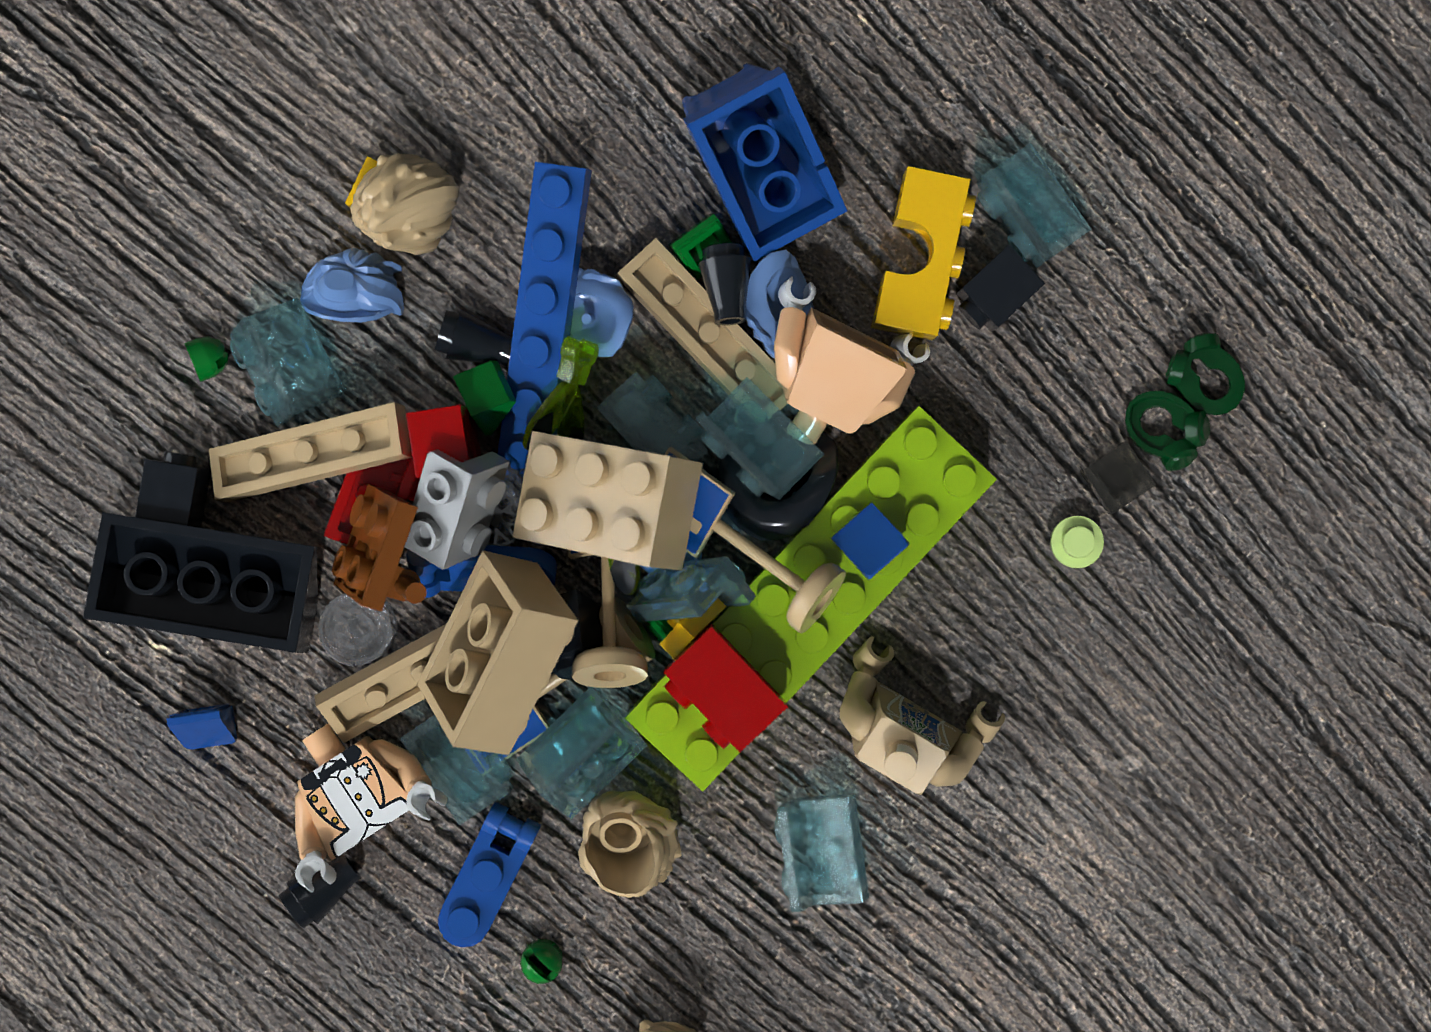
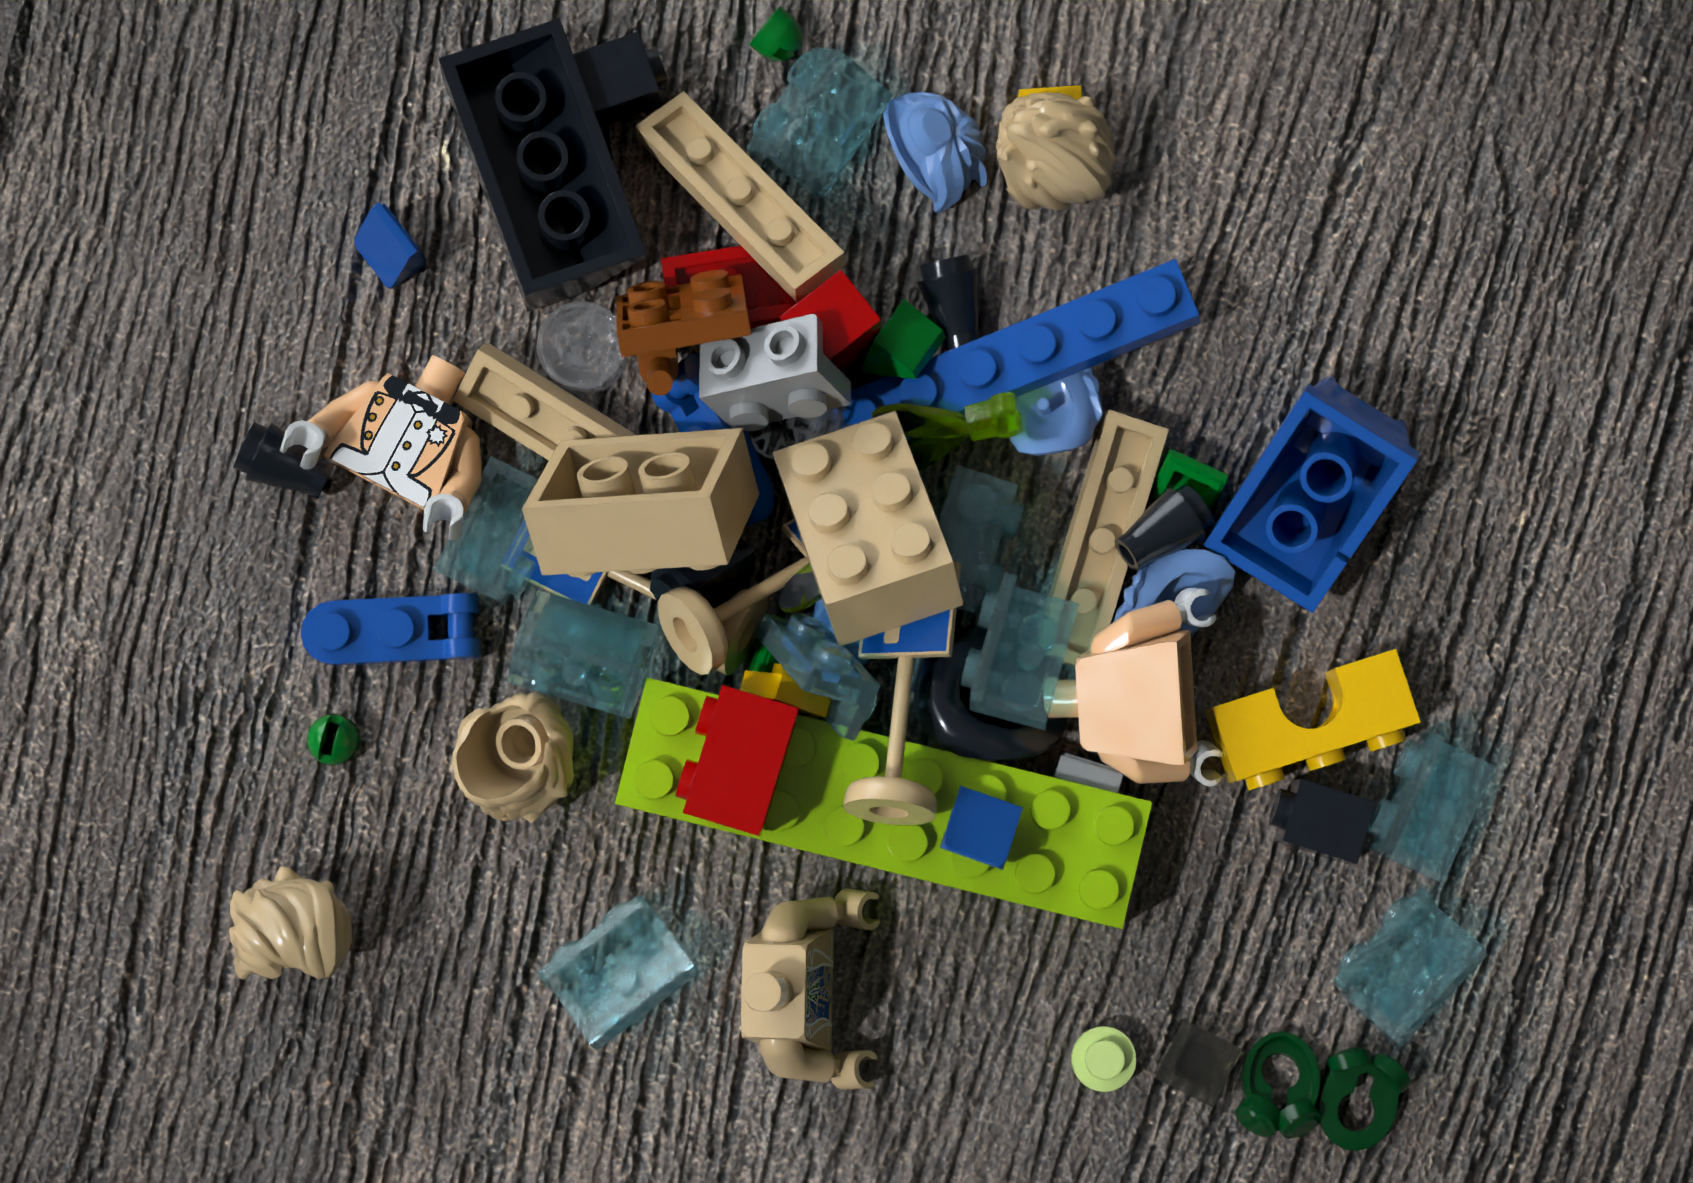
camera: 60 degrees right, 5 degrees down
none -> light grey tile [1052,753,1123,793]
none -> clear light blue bracket [1333,888,1488,1048]

